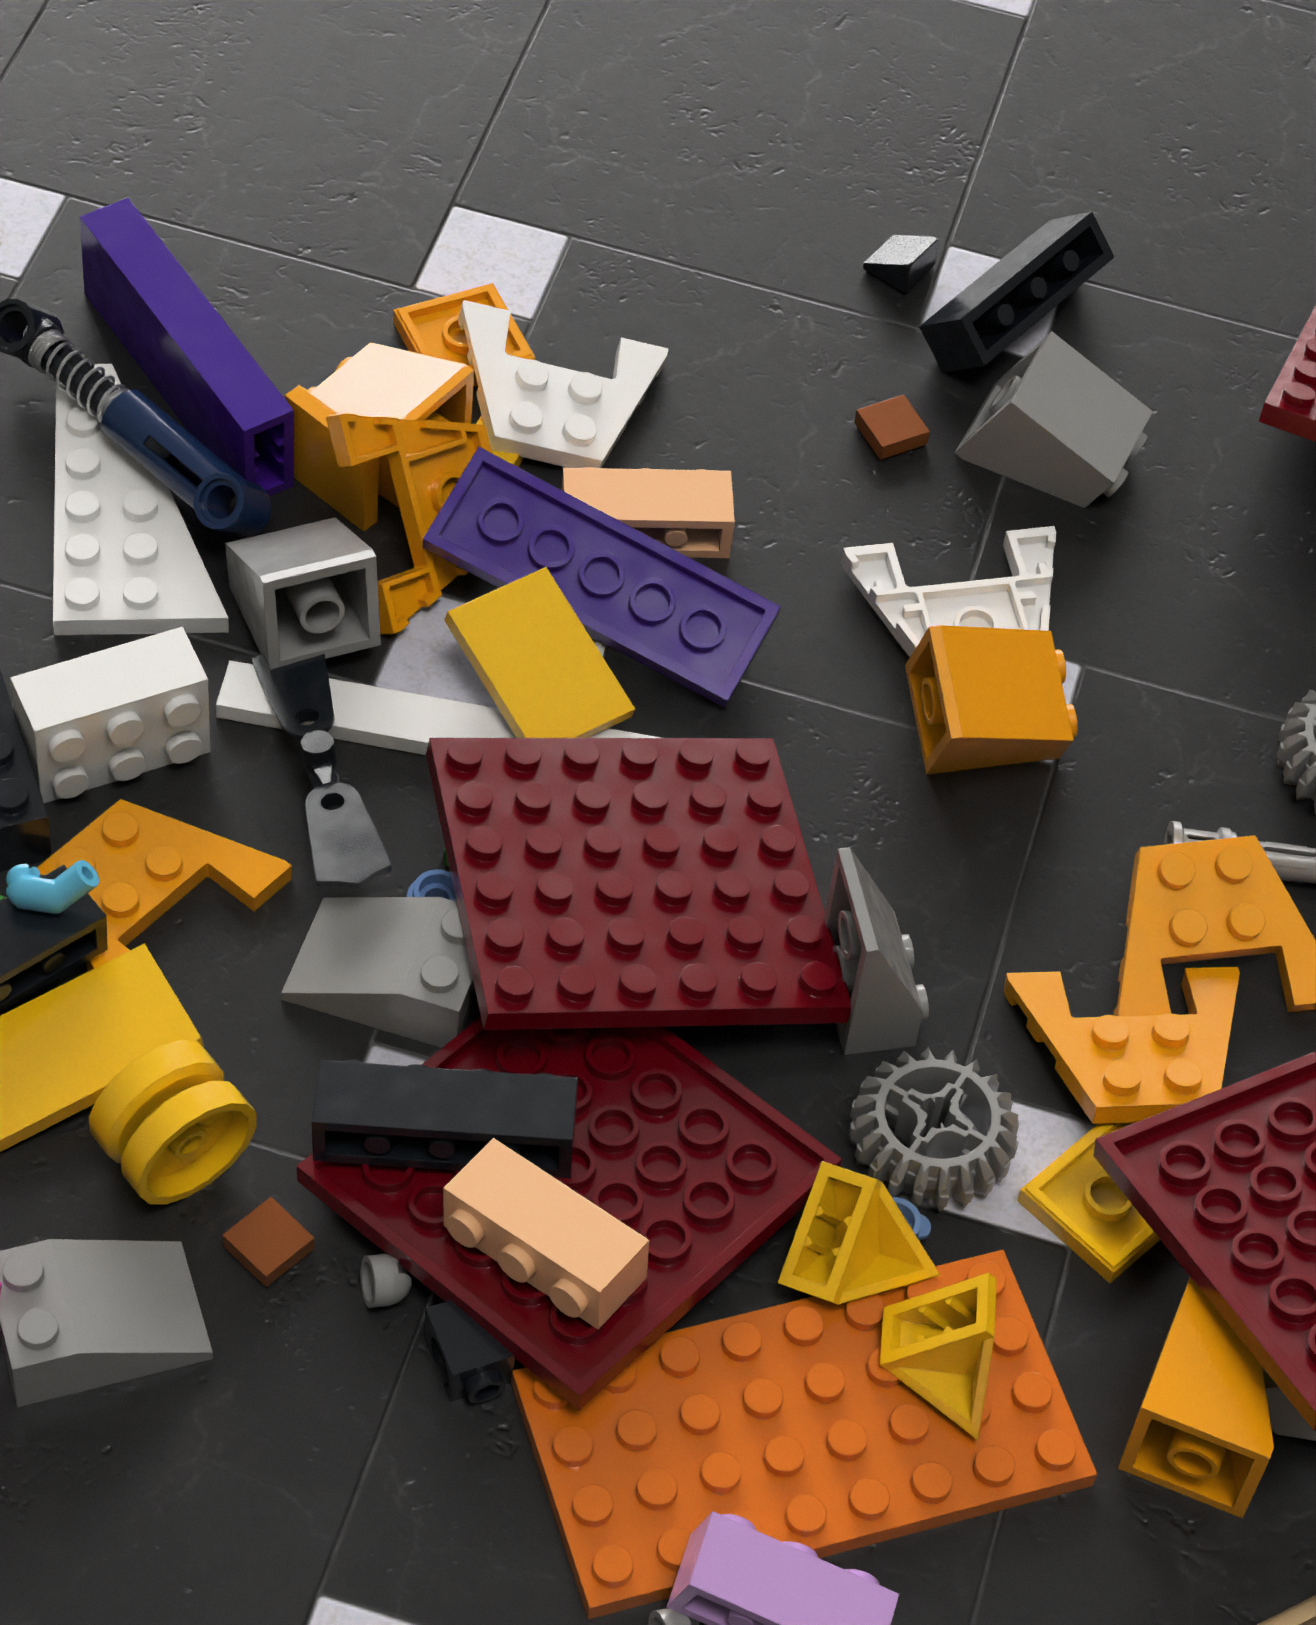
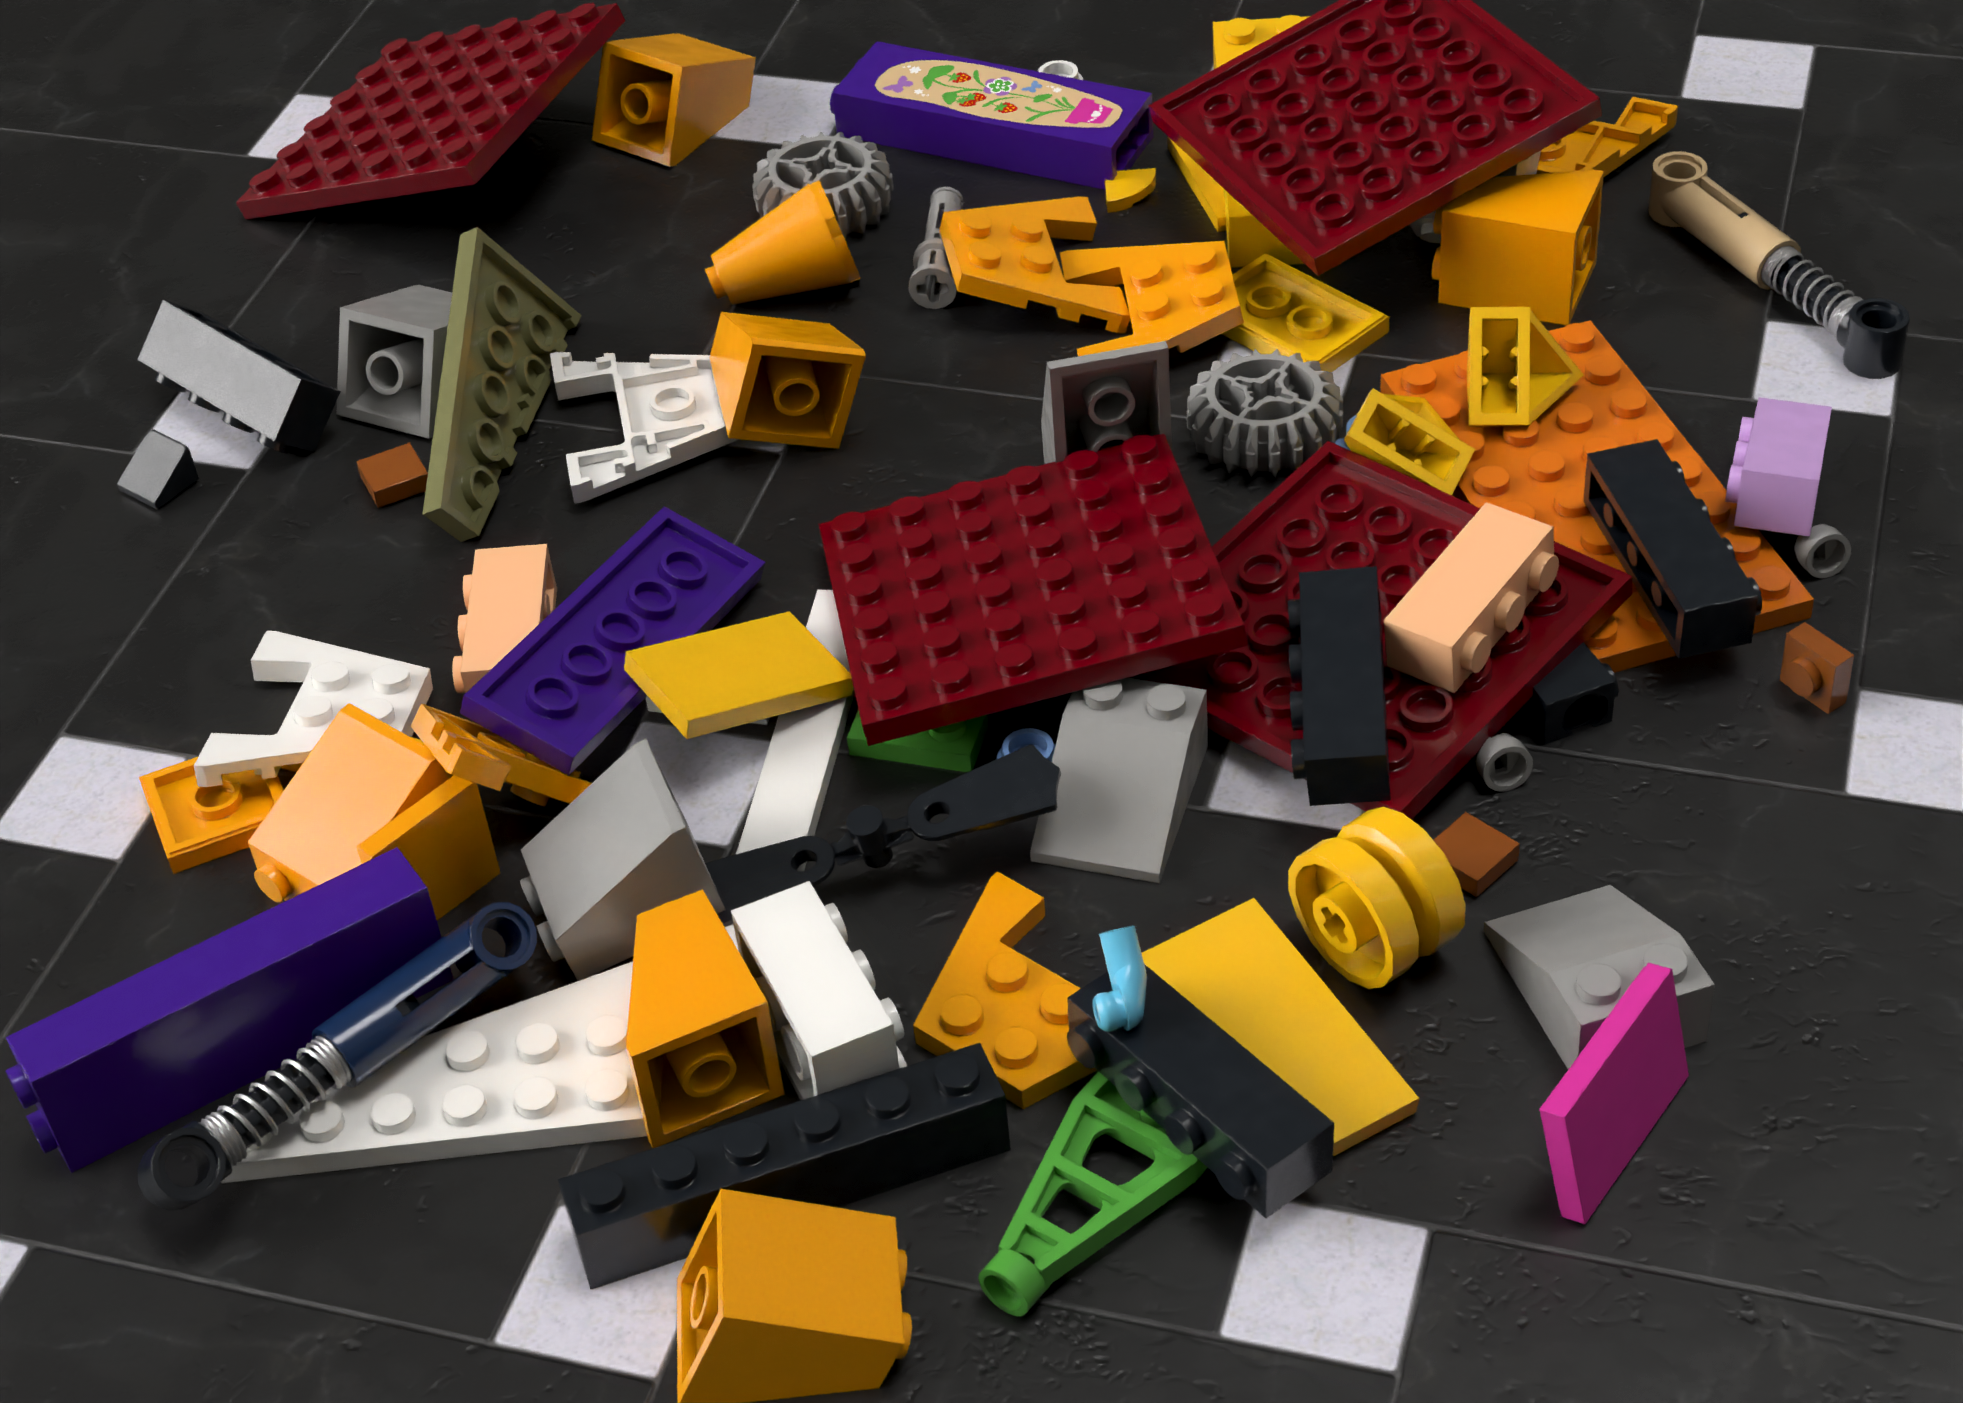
camera: 80 degrees left, 10 degrees down
none -> olive wing [423,227,582,542]
none -> light orange slope [626,889,785,1148]
none -> light orange cone [705,180,860,305]
none -> black brick [1583,439,1762,659]
none -> dark orange plate [1779,622,1854,714]

